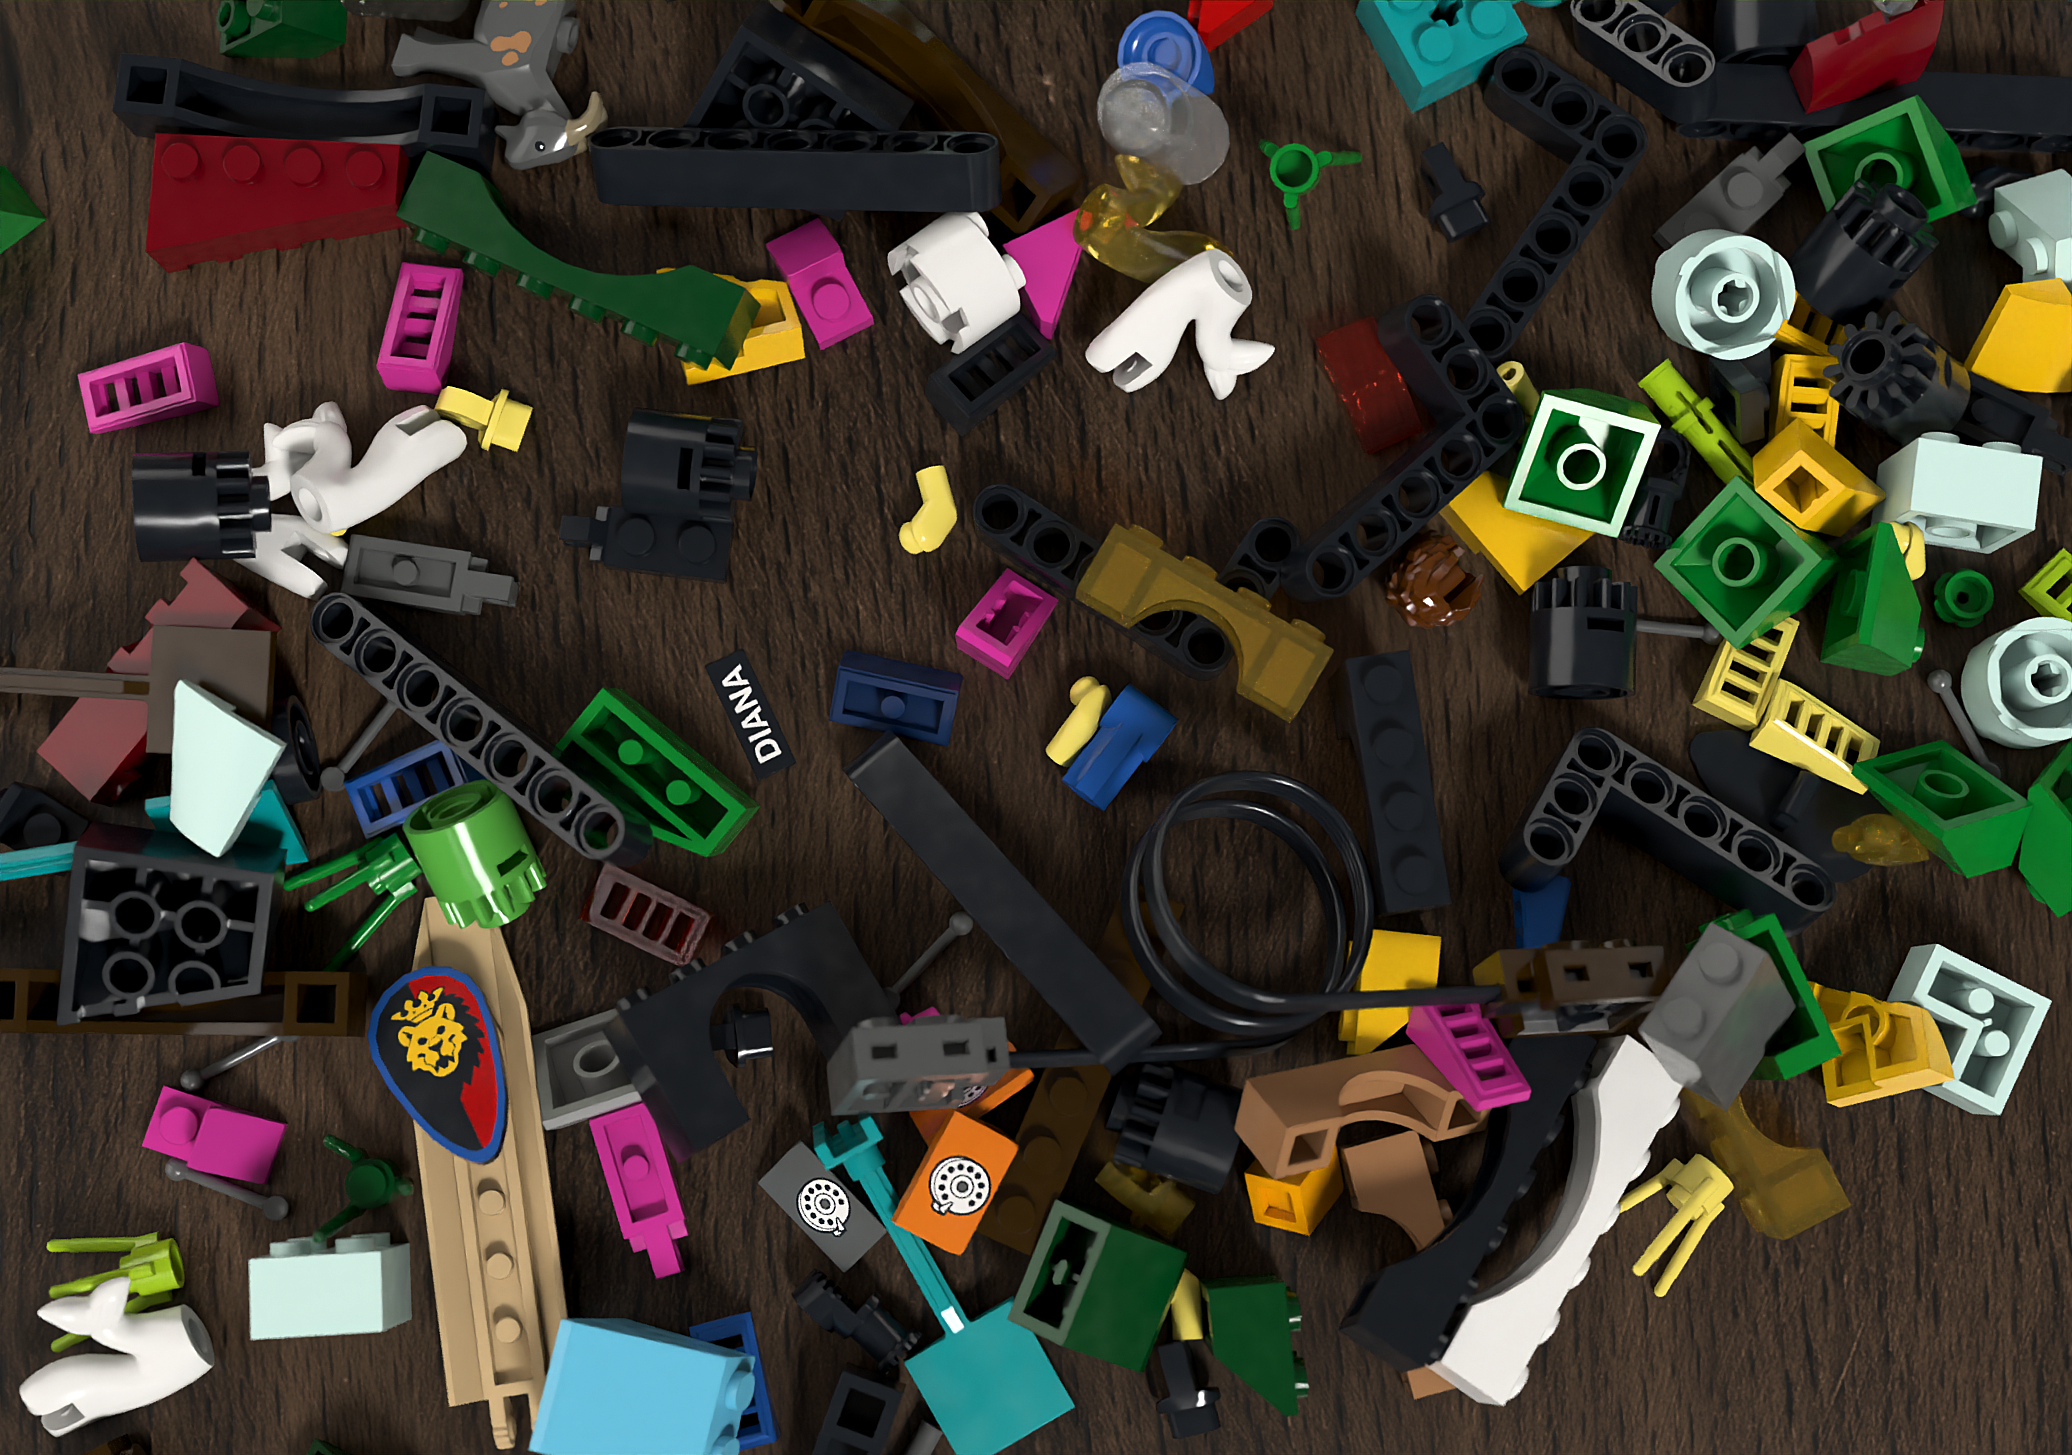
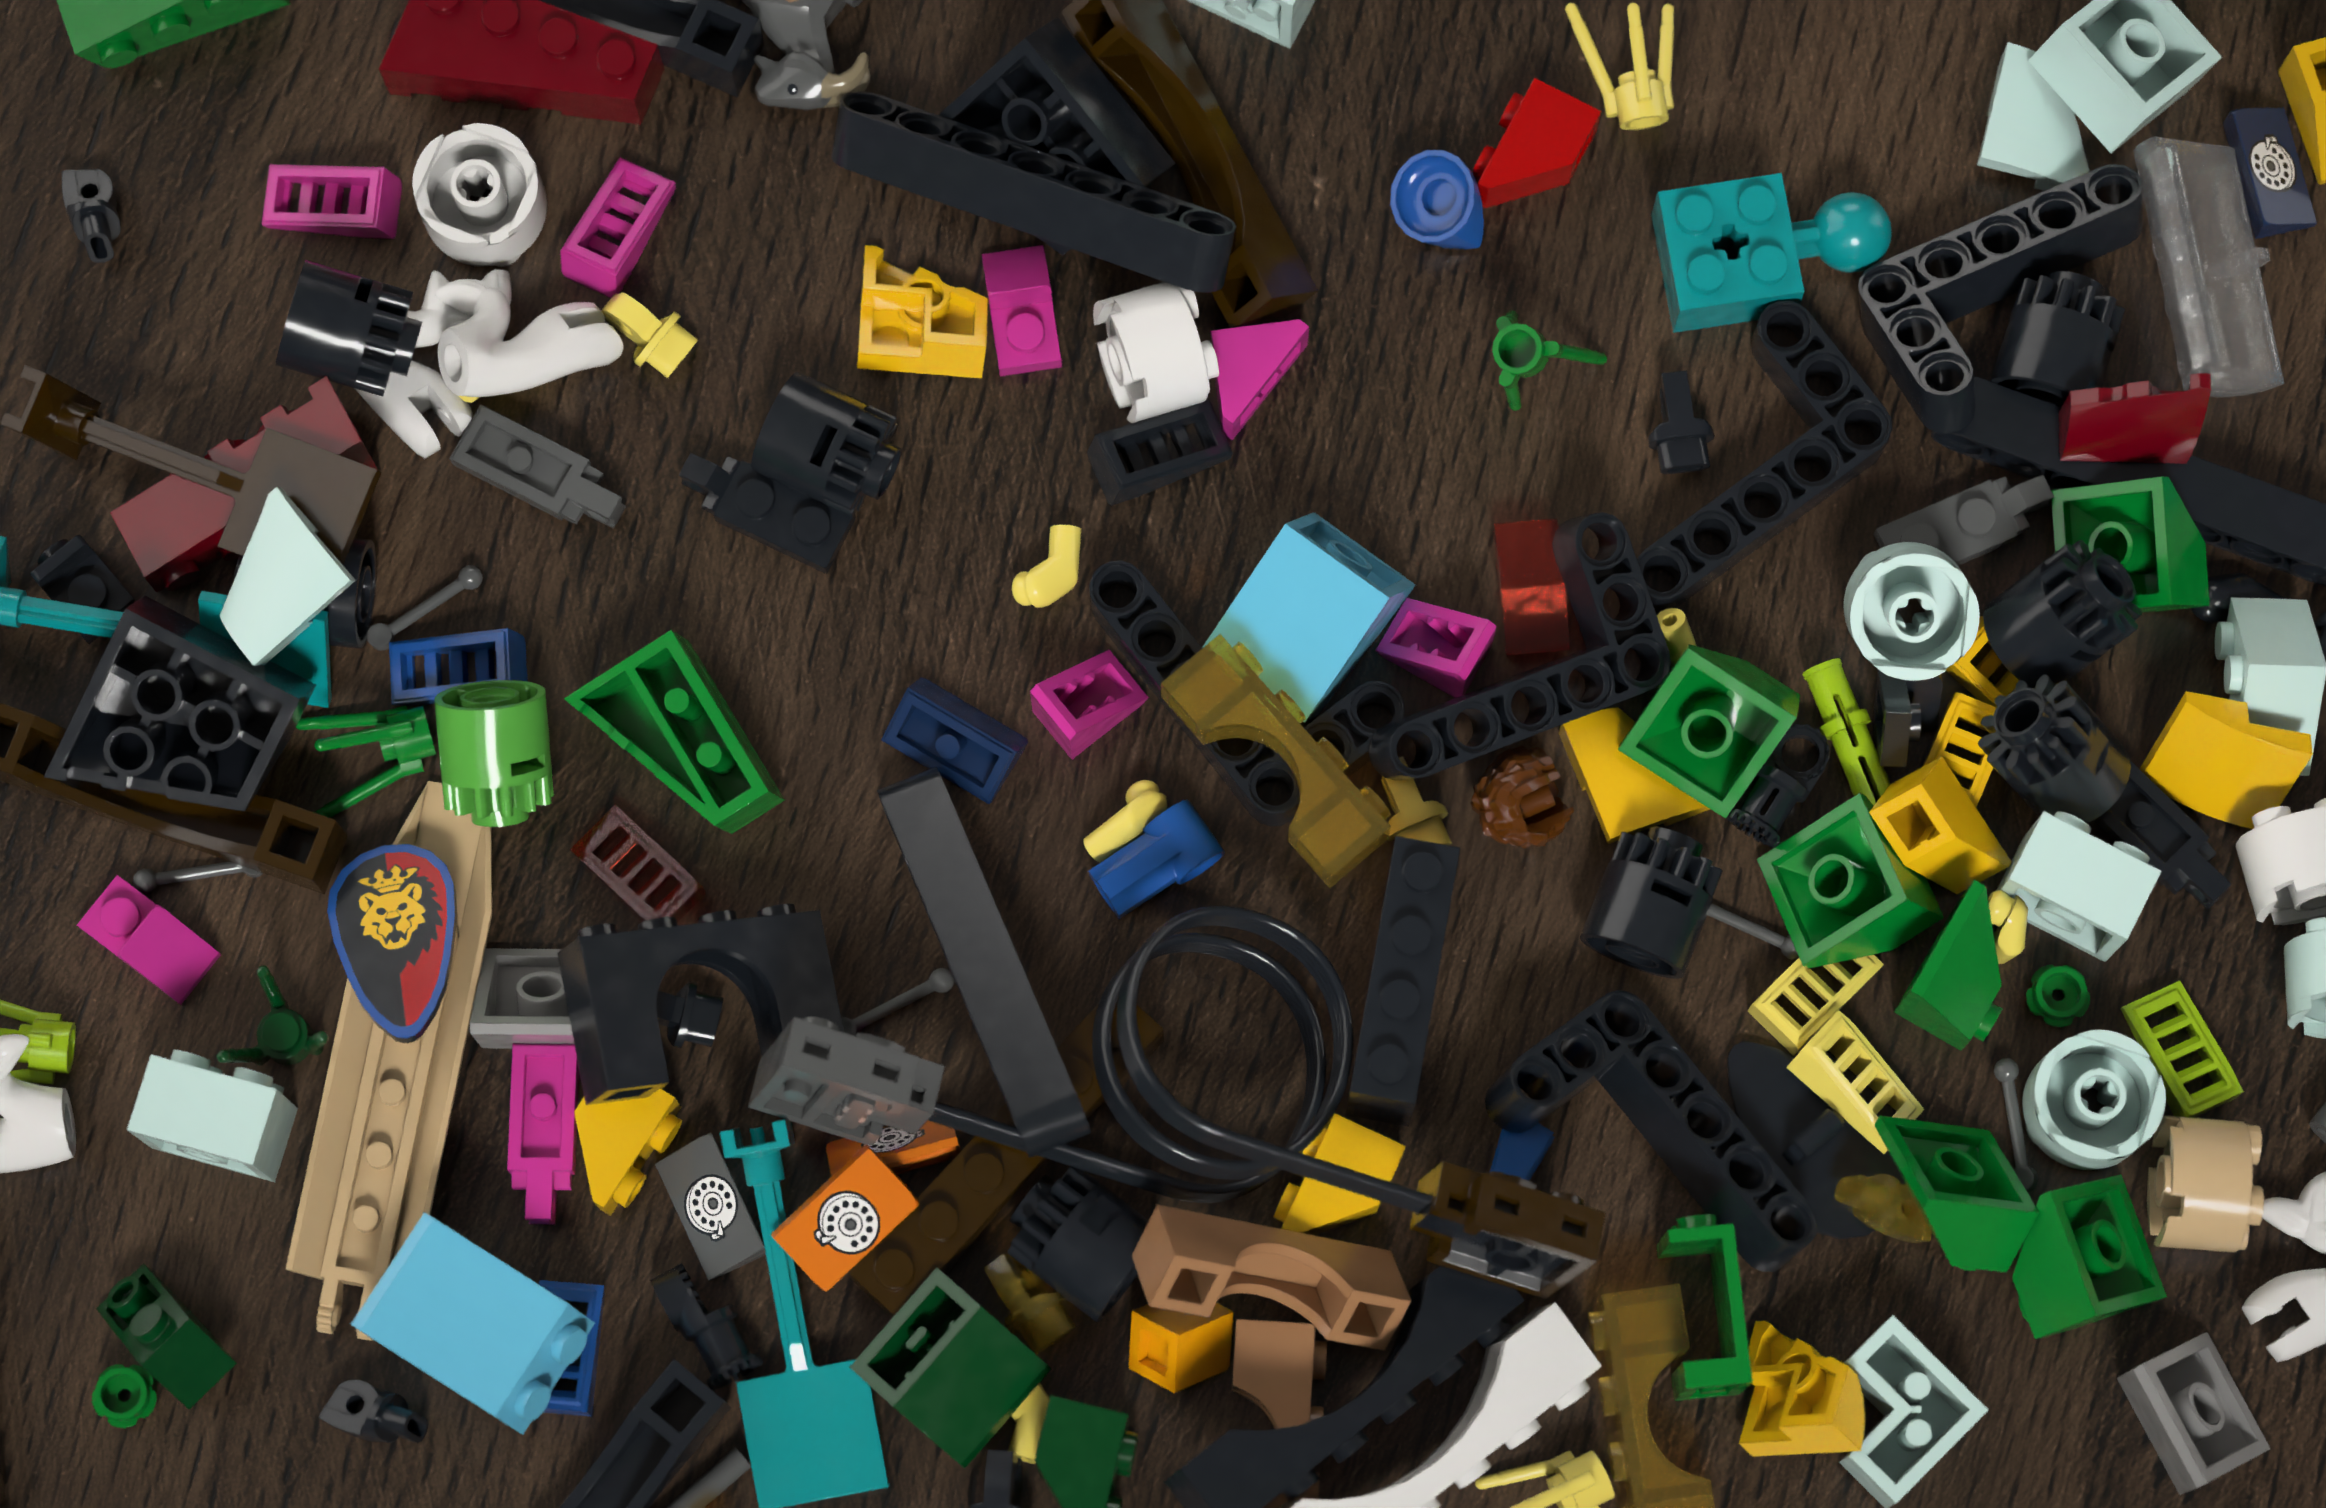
camera: 25 degrees right, 5 degrees down
dark grey hinge [165,1157,291,1221] -> none
black beam [310,592,653,867] -> none
dark green arch [395,150,761,371] -> none
black sticker [705,649,797,781] -> none
clear yellow piece [1072,154,1234,284] -> none
white piece [1086,248,1275,400] -> none
clear piece [1097,62,1230,185] -> none
dark pink slope [1406,1004,1532,1112] -> none
dark grey brick [1639,922,1796,1112] -> none
none -> white brick [412,123,547,267]
none -> yellow slope [574,1089,682,1216]
none -> medium azure slope [1202,512,1416,723]
none -> dark pink slope [1375,598,1497,698]
none -> light yellow piece [1381,756,1452,845]

